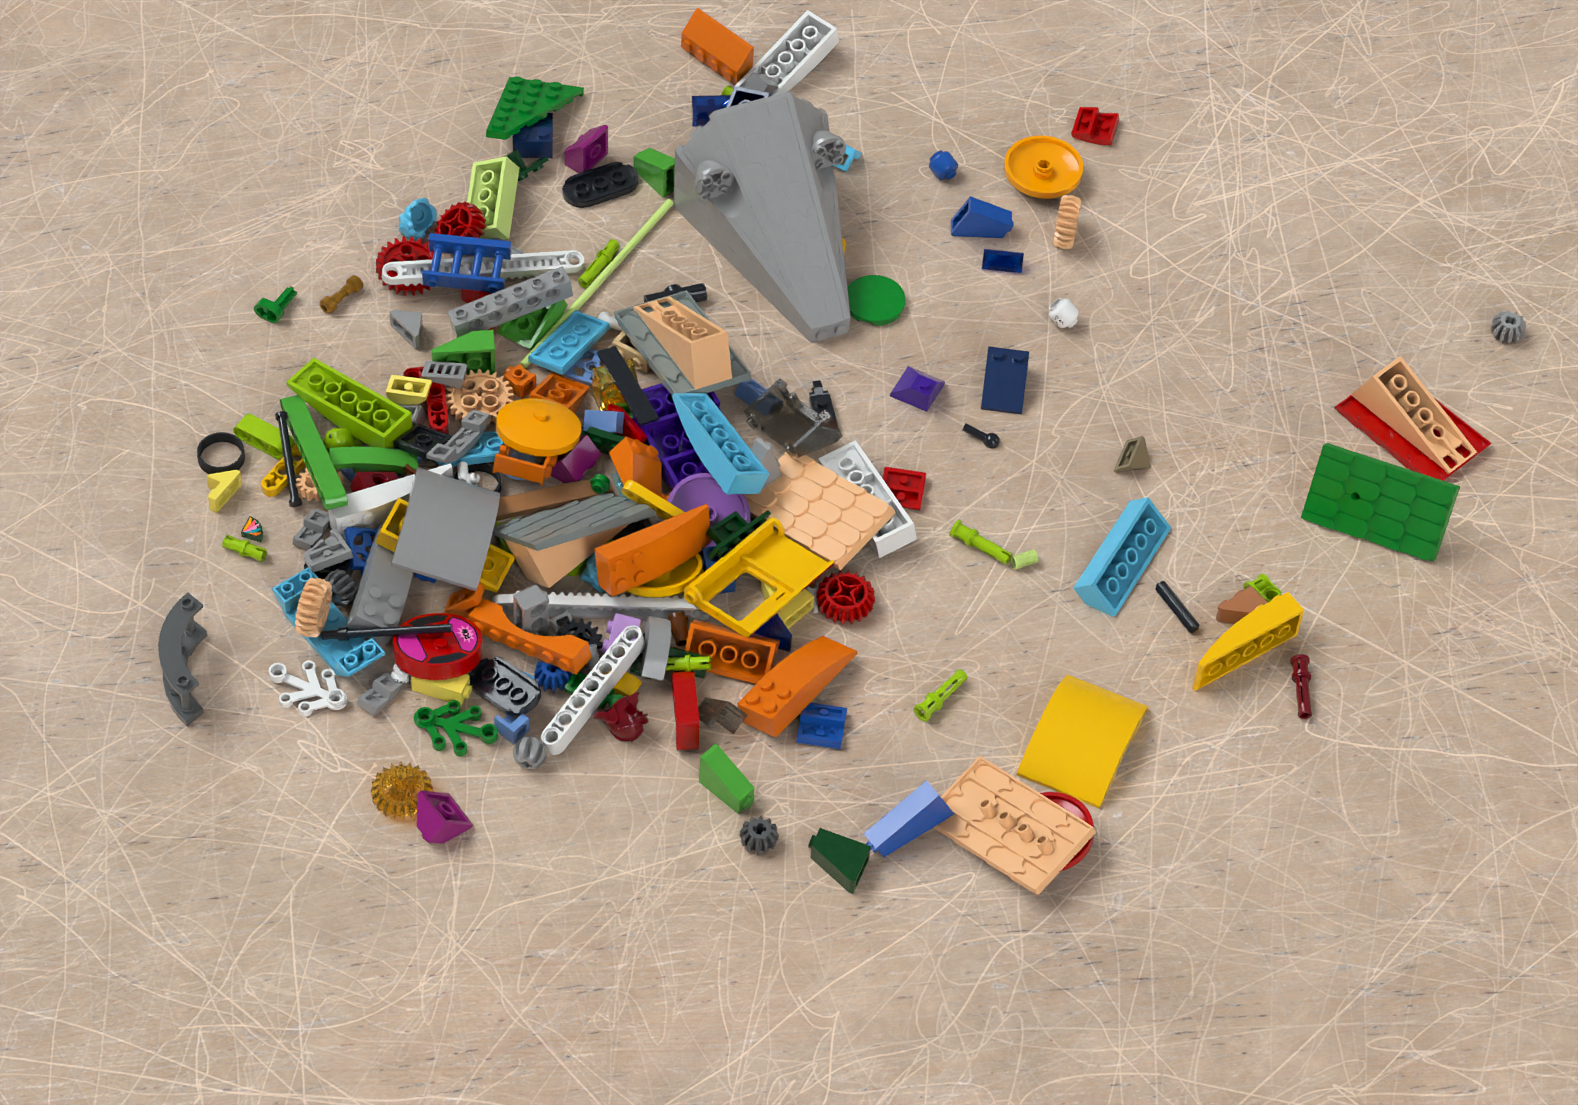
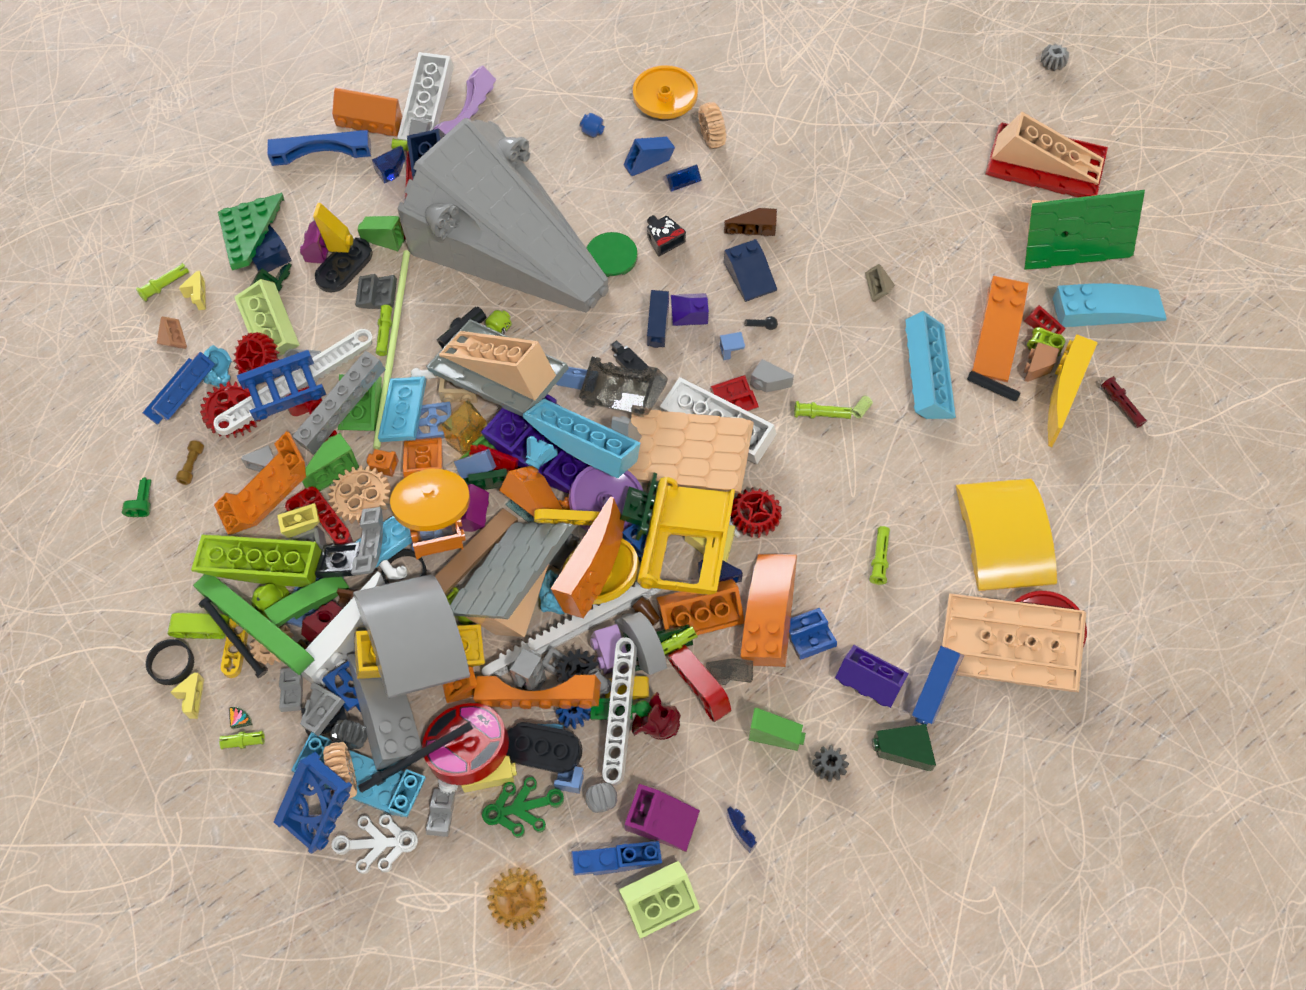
camera: 25 degrees left, 10 degrees up
dark grey fence [158,592,208,726] -> none
magenta slope [417,791,473,844] -> none
light grey slope [420,361,468,389] -> none
green plate [590,474,610,494] -> none
black piece [597,346,659,426] -> none
white head [1049,298,1079,328] -> none
red slope [1071,107,1120,146] -> none
none -> lime pin [136,263,189,302]
none -> blue fence [142,352,215,425]
none -> nougat slope [157,316,187,349]
none -> light yellow slope [179,271,206,310]
none -> orange slope [214,431,306,535]
none -> blue arch [267,130,371,166]
none -> blue fence [274,752,352,854]
none -> yellow slope [313,203,353,252]
none -> dark grey slope [355,274,397,309]
none -> lavender arch [433,65,496,134]
none -> lime head [485,310,512,334]
none -> medium azure rock [525,436,558,470]
none -> blue slope [571,841,662,876]
none -> yellowish green slope [619,861,700,939]
none -> magenta slope [624,784,700,852]
none -> black torso [647,215,686,257]
none -> dark blue slope [647,290,669,348]
none -> medium blue panel [719,332,745,360]
none -> reddish brown slope [724,208,777,236]
none -> clear blue slope [726,806,757,853]
none -> light grey slope [750,359,794,393]
none -> dark purple slope [835,645,909,708]
none -> orange slope [972,276,1029,382]
none -> red slope [1024,305,1066,335]
none -> medium azure slope [1052,283,1167,327]

